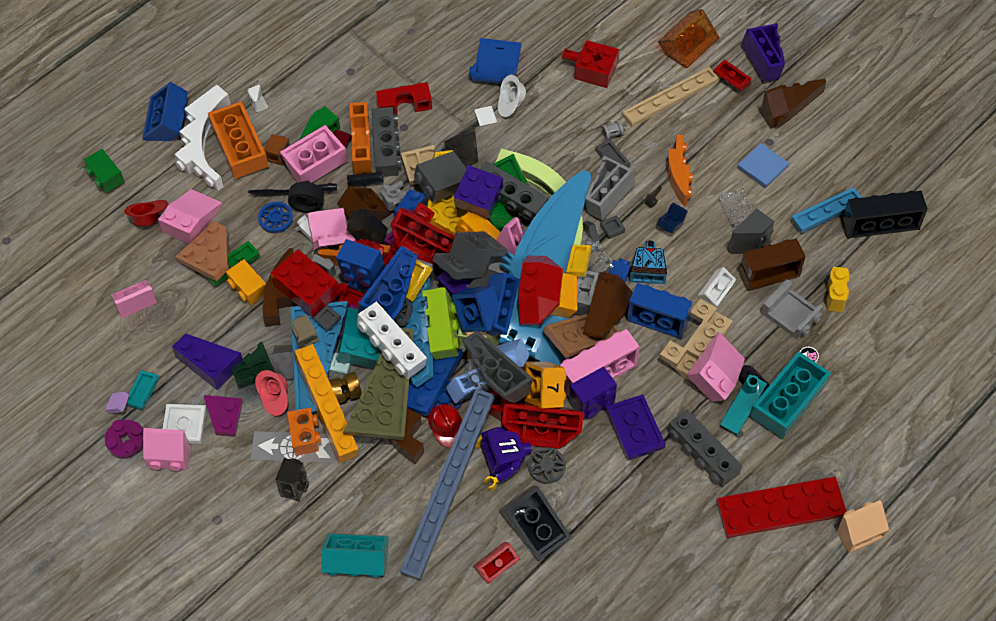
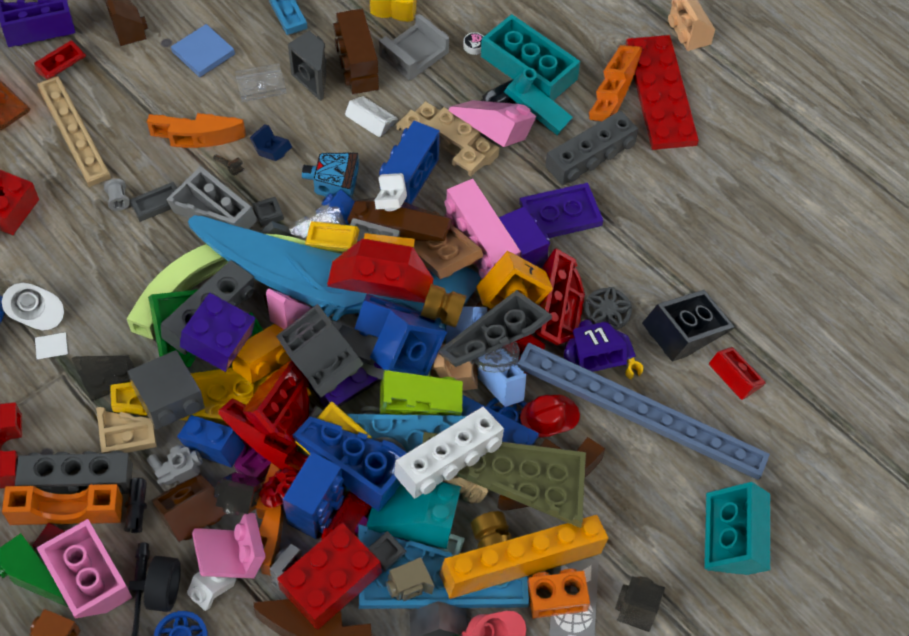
camera: 90 degrees left, 0 degrees up
none -> white bracket [374,173,407,211]
none -> pearl gold wheel [420,284,466,328]
none -> orange slope [589,45,642,121]

